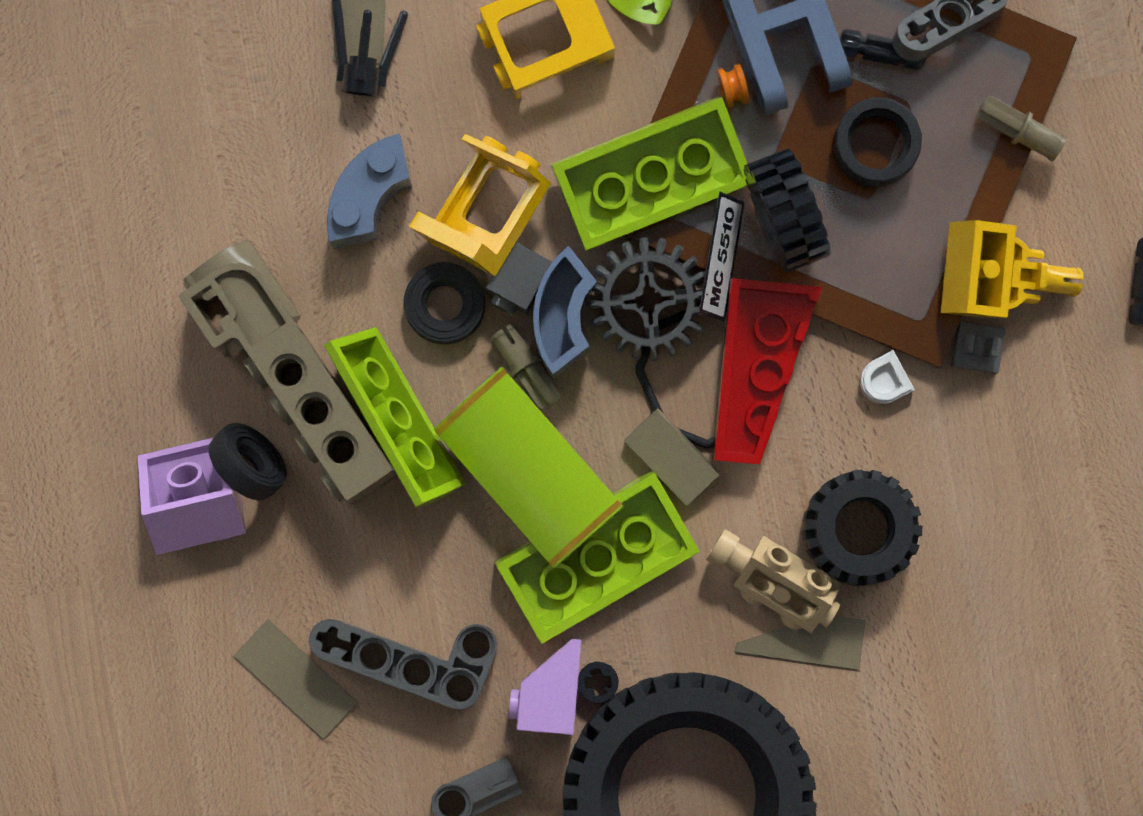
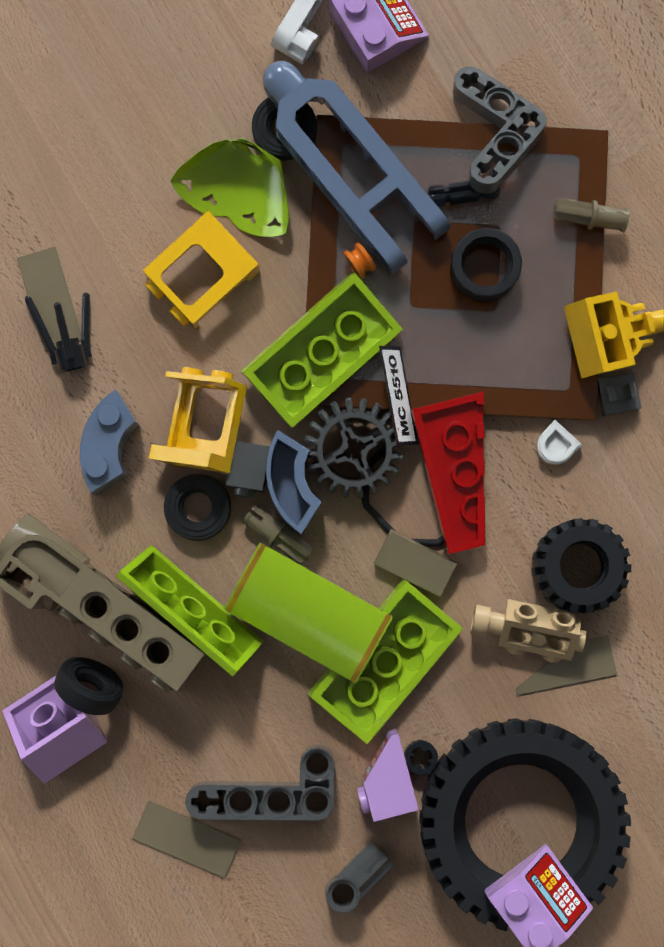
camera: 20 degrees left, 0 degrees up
black bush [744,148,831,273] -> none

